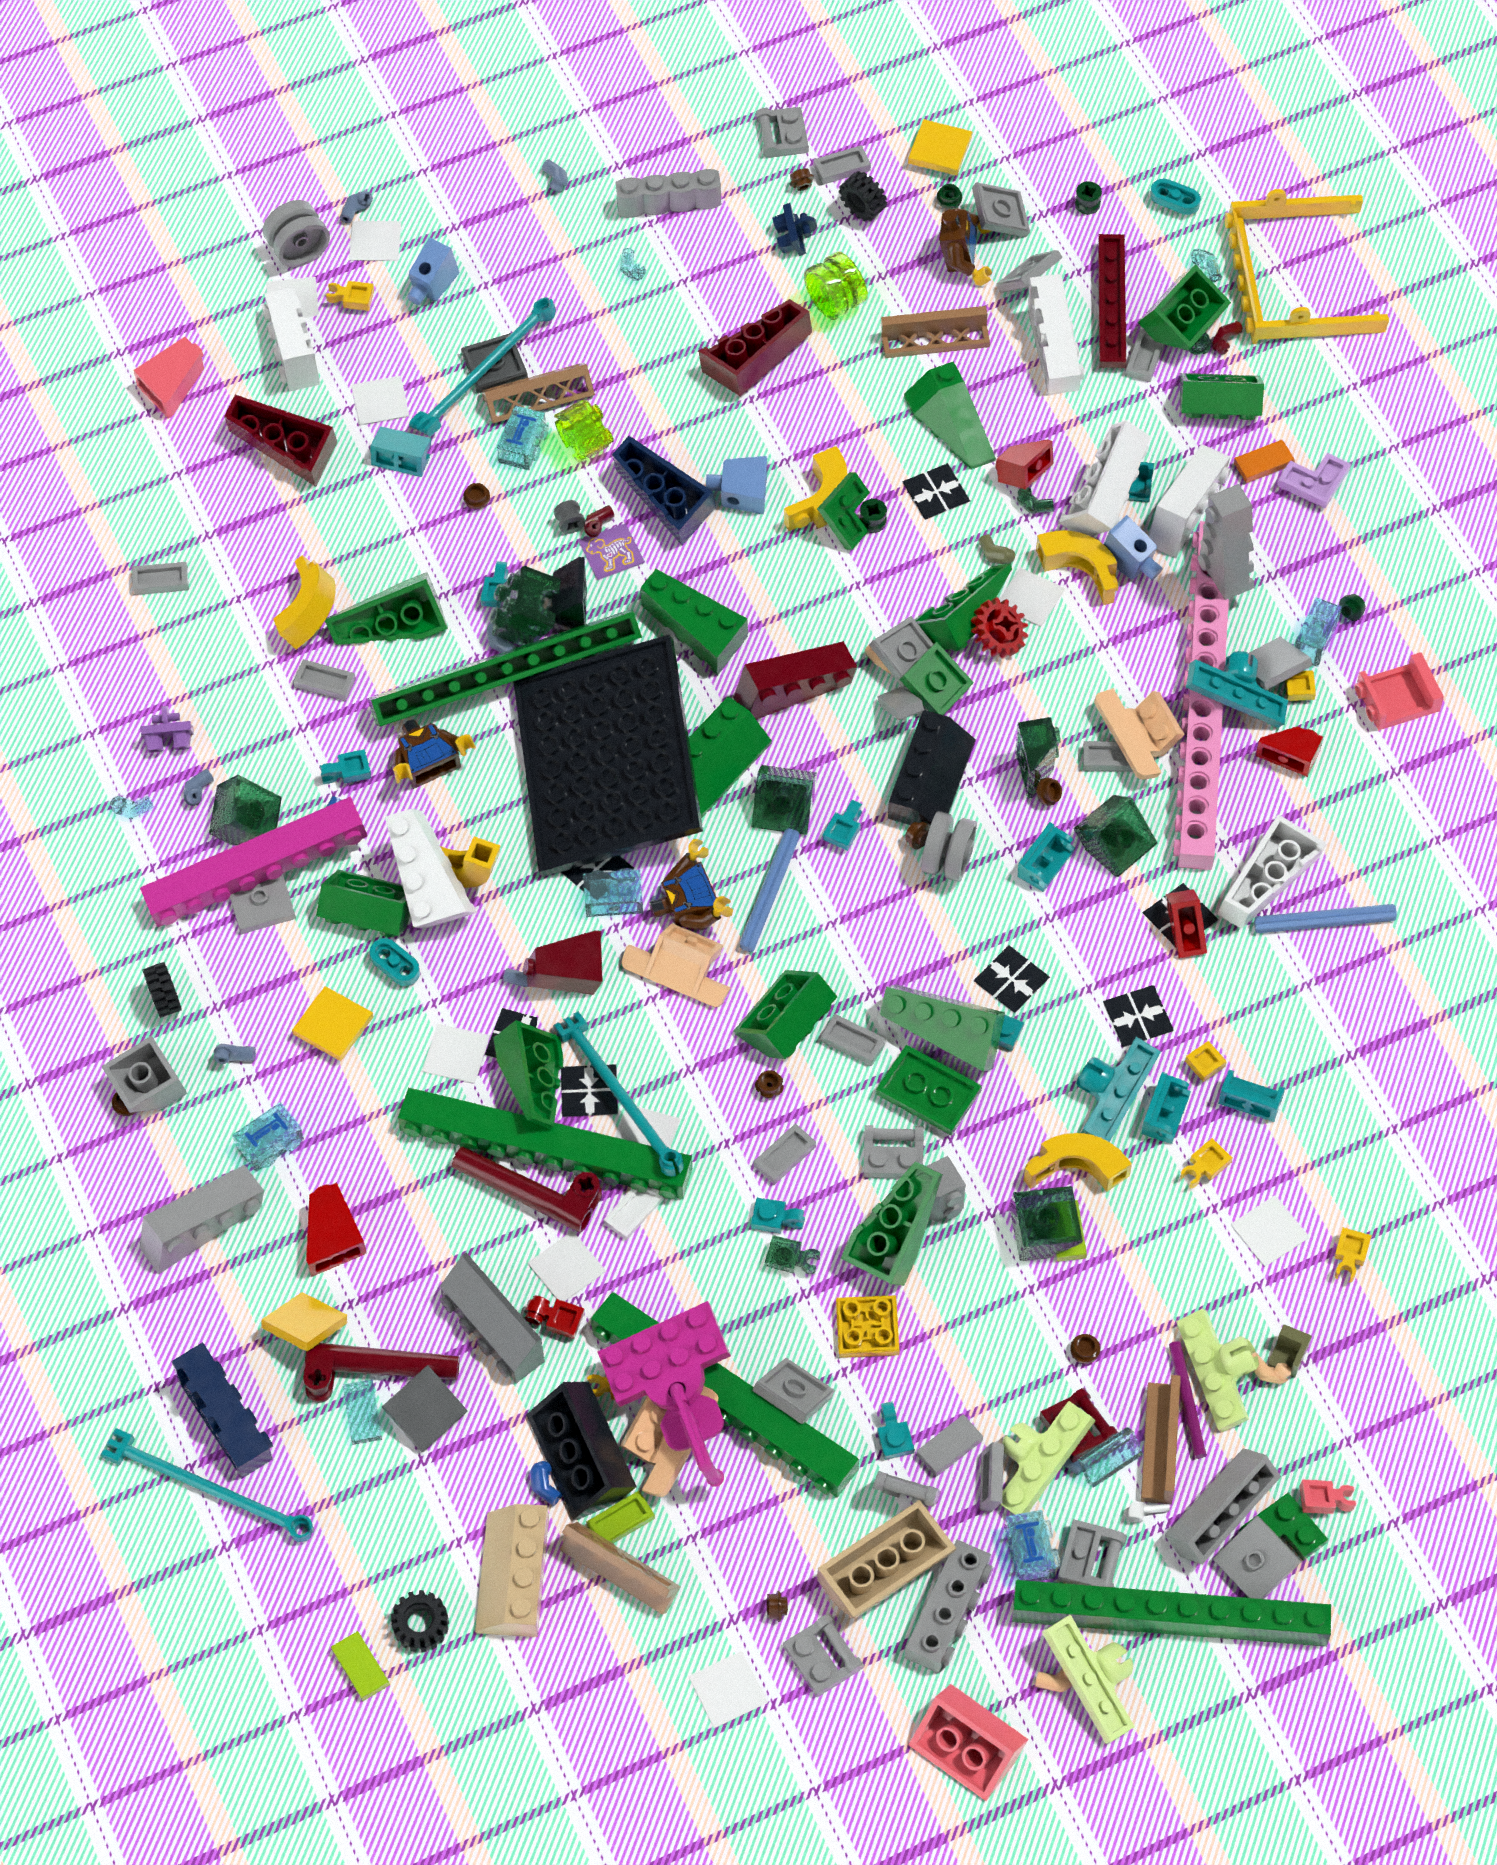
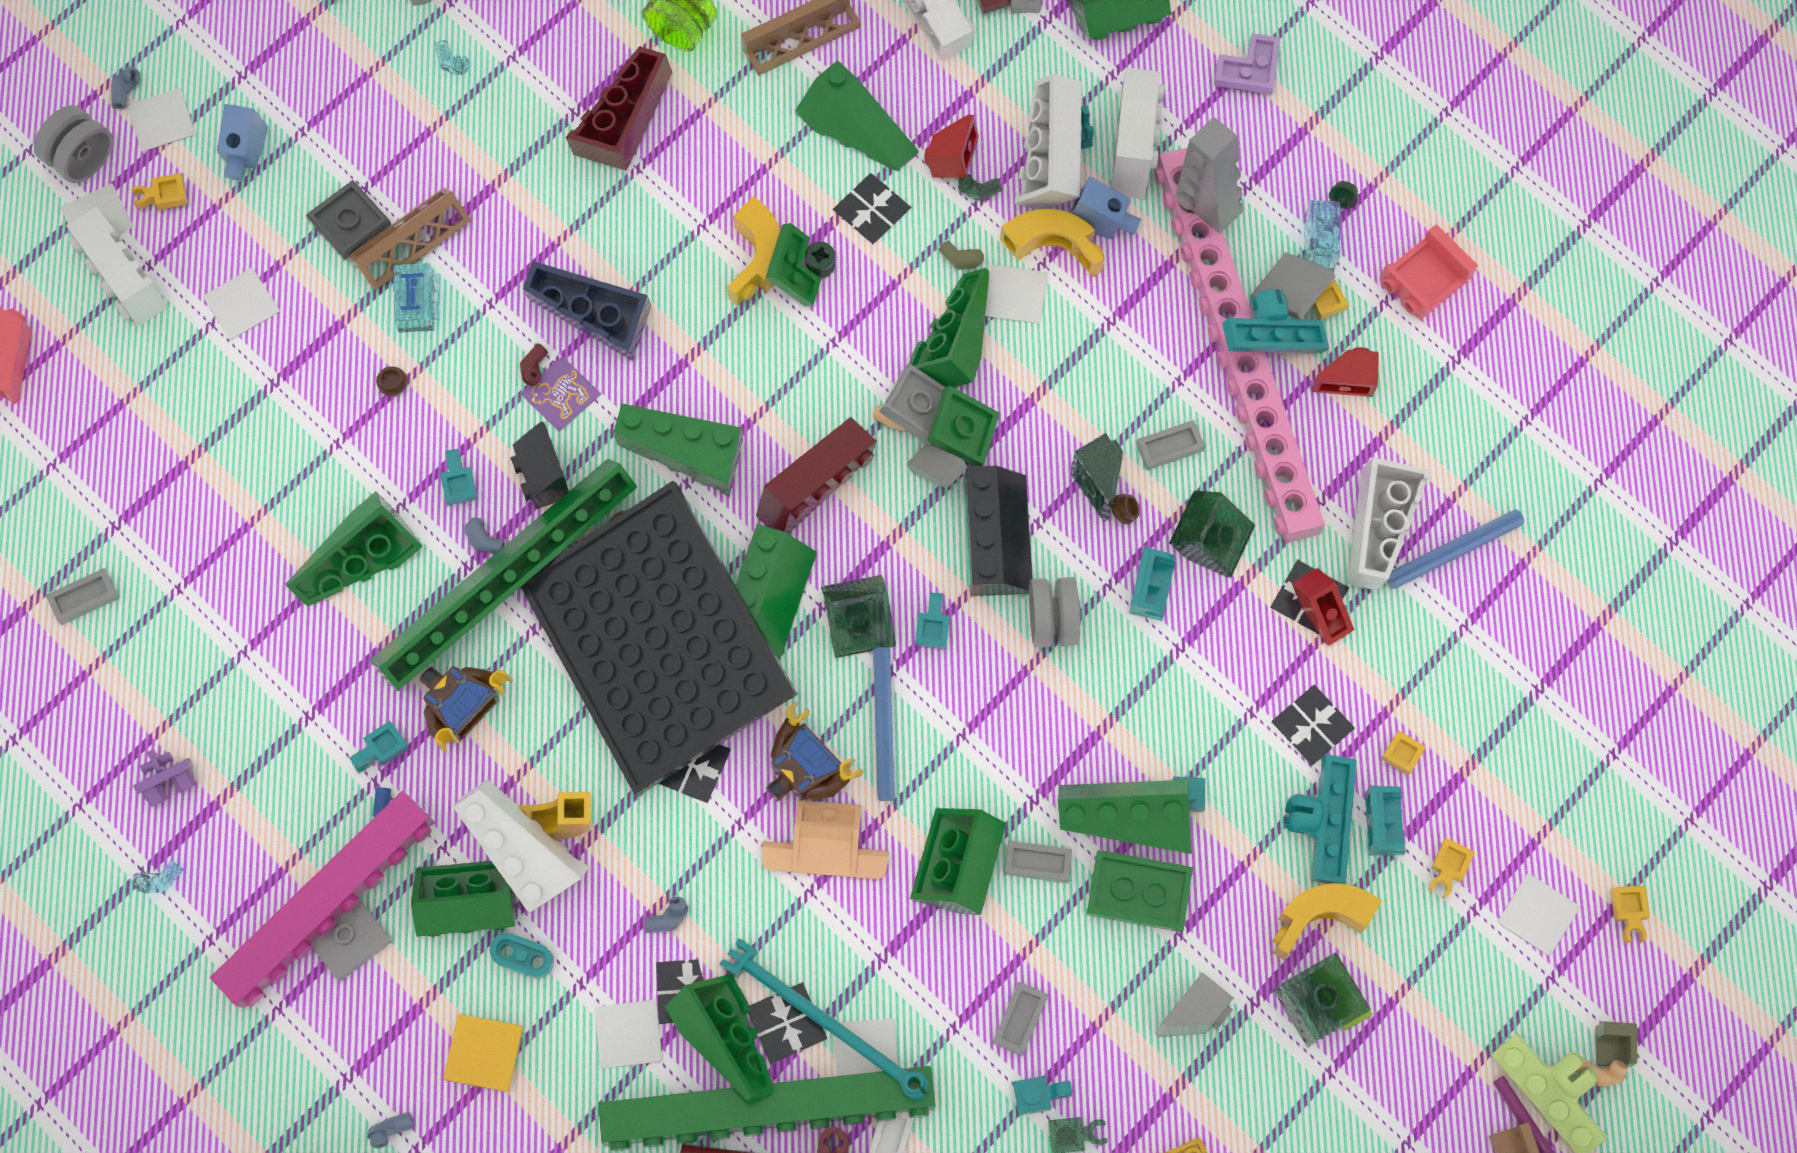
camera: 25 degrees left, 10 degrees up
black tyre [142,962,182,1018] -> none
sand blue arm [183,769,214,806] -> none
clear green slope [209,774,282,845] -> none
dark red wedge [224,394,337,487] -> none
yellow arch [273,555,336,649] -> none
light grey tile [293,659,356,701] -> none
teal hinge [370,426,431,477] -> none
teal hinge [409,297,556,436] -> none
clear green piece [490,566,561,646] -> none
dark red slope [523,930,603,995] -> none
dark grey wheel [553,500,586,534] -> none
clear neon green brick [554,399,614,462] -> none
clear light blue brick [583,868,643,917] -> none
medium blue torso [706,456,768,514] -> none
reddish brown plate [755,1070,784,1098] -> none
green wedge [841,1161,943,1286] -> none
light grey plate [864,1125,924,1179] -> none
reddish brown plate [905,822,930,850] -> none
red gear [971,597,1029,659] -> none
black sticker [973,945,1050,1013] -> none
reddish brown plate [1070,1334,1101,1364] -> none
light nougat plate [1094,688,1184,780] -> none
teal hinge [1218,1069,1285,1122] -> none
orange tile [1234,439,1295,483] -> none

